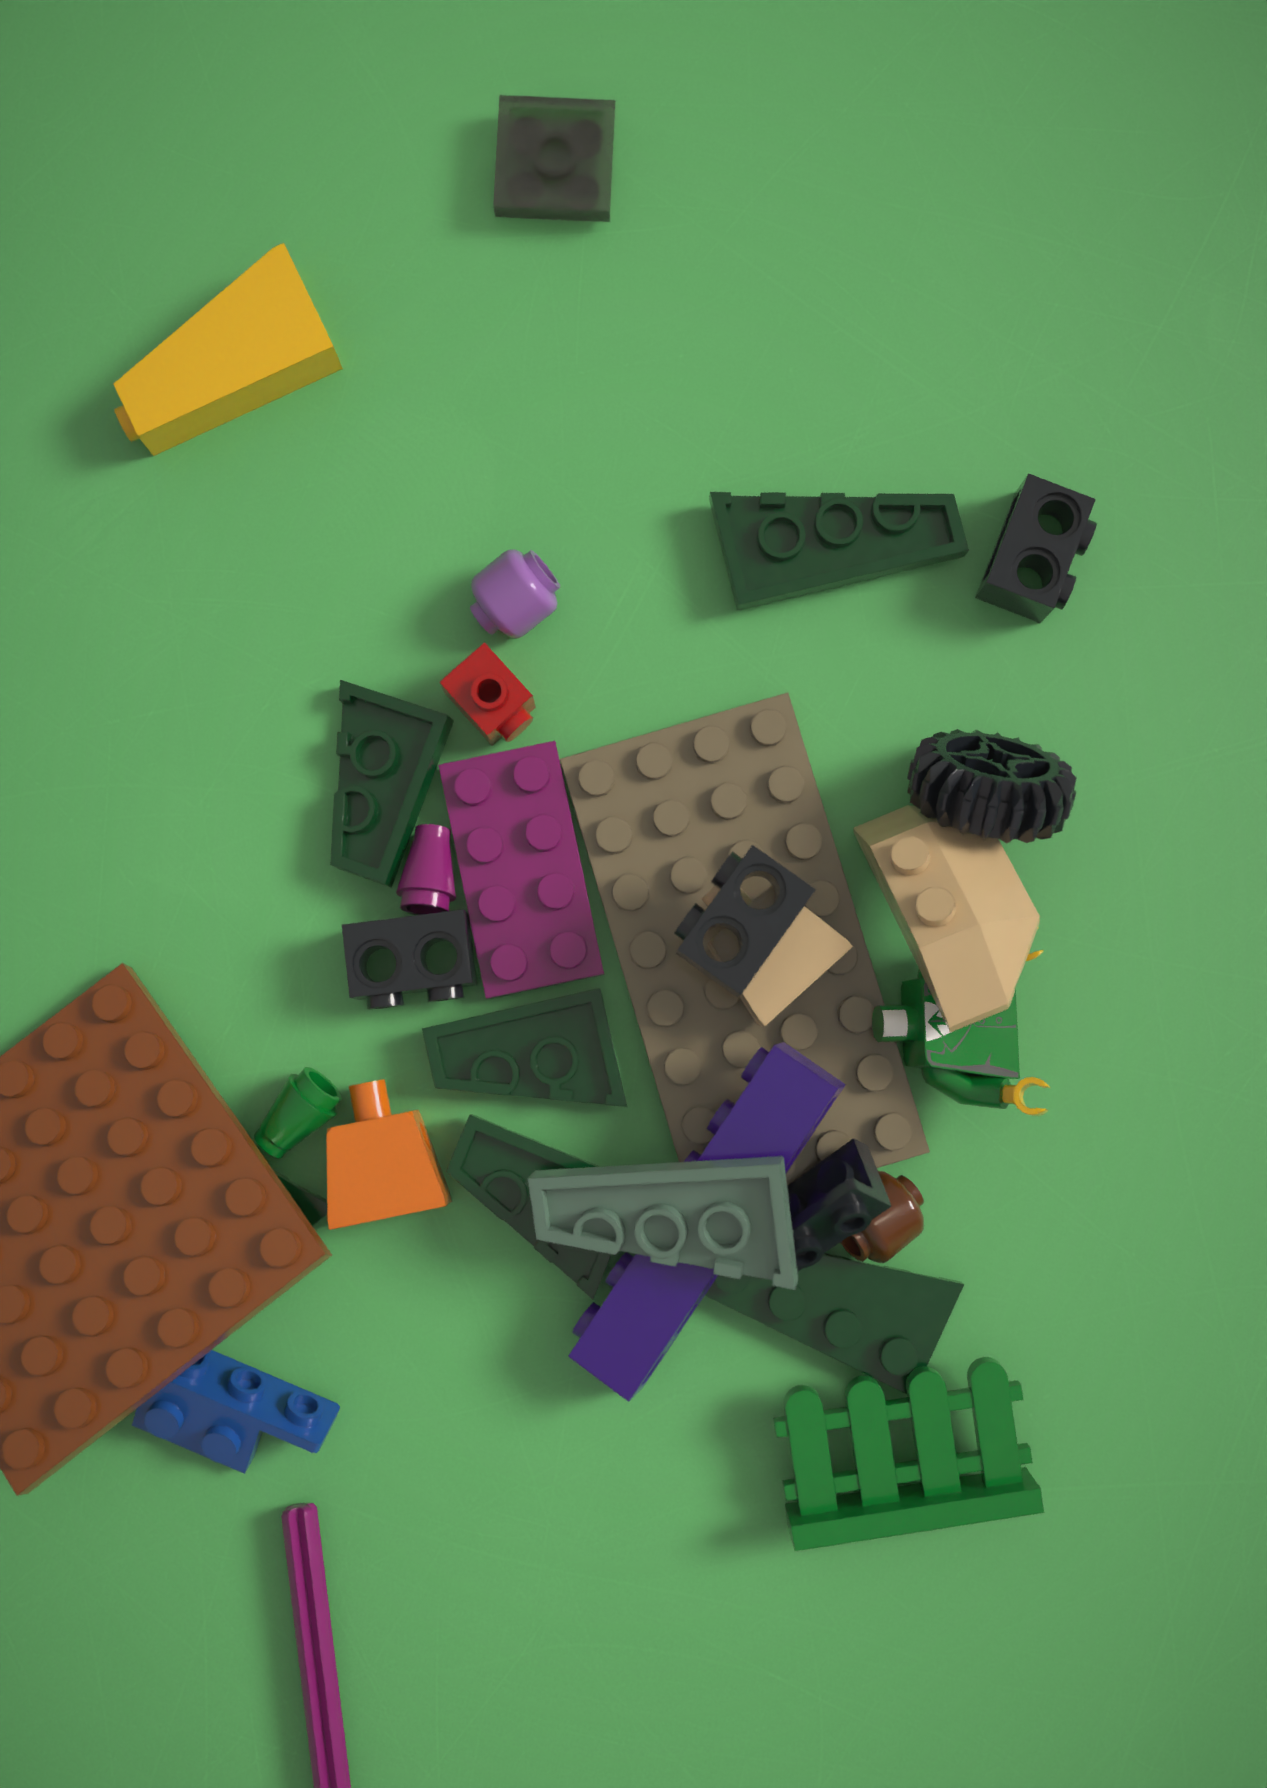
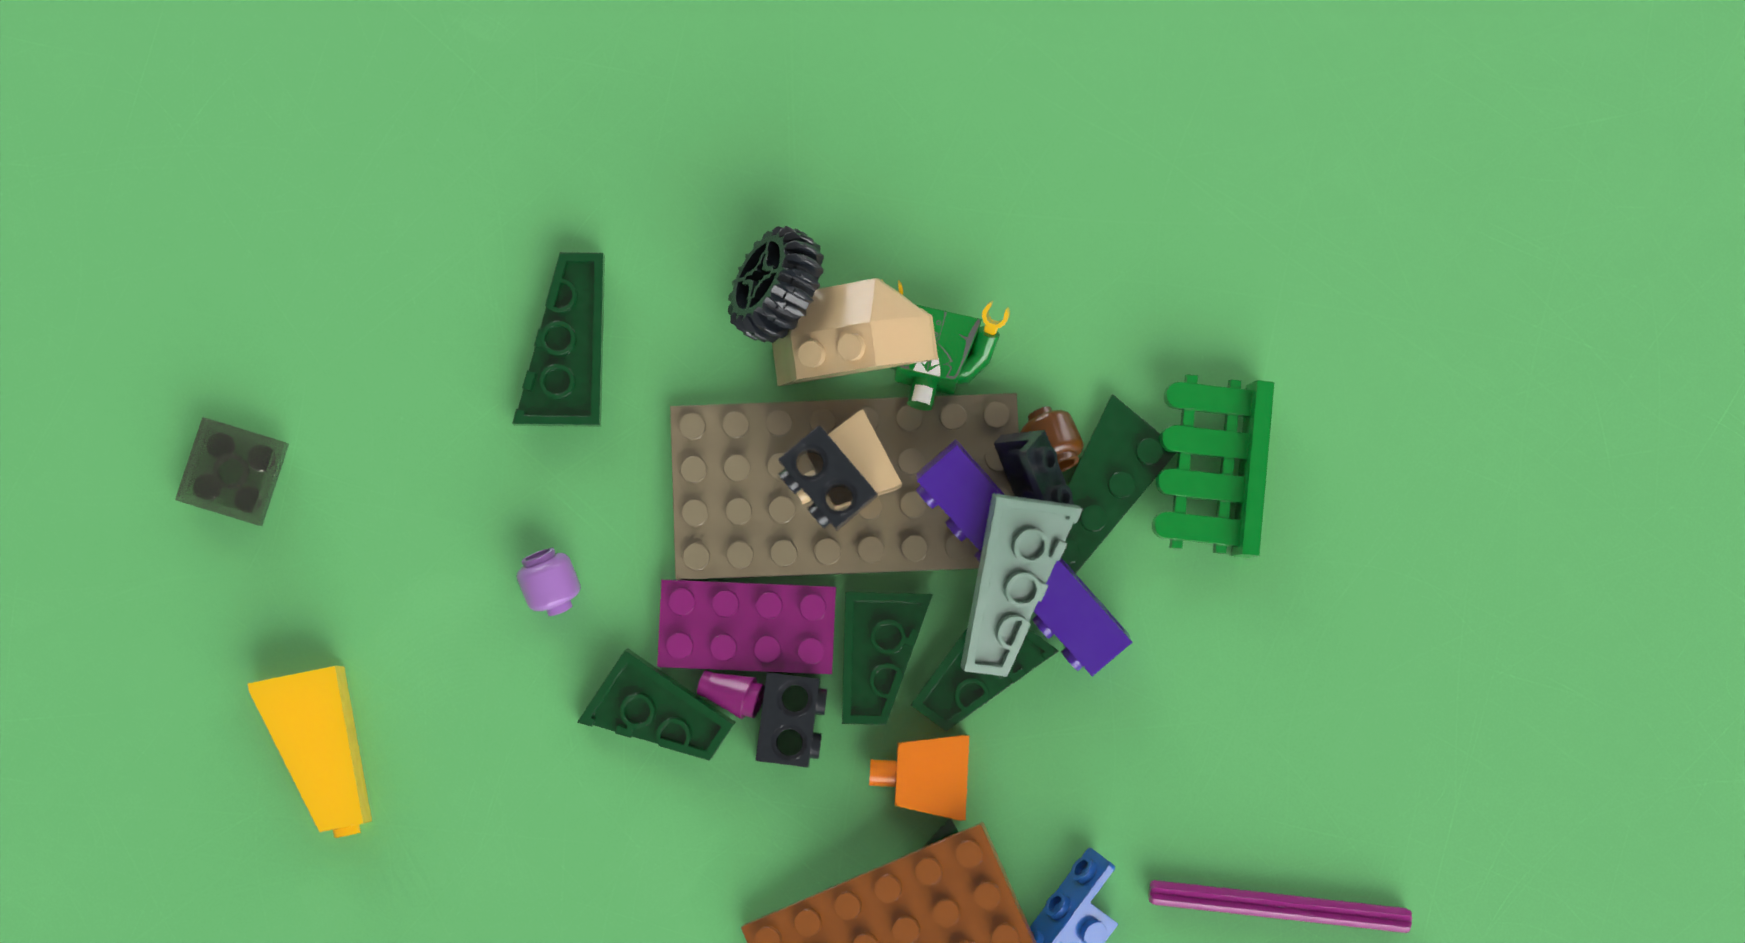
camera: 75 degrees left, 0 degrees up
green cone [254,1067,342,1159] -> none
red brick [439,642,536,746] -> none
black brick [975,473,1097,623] -> none

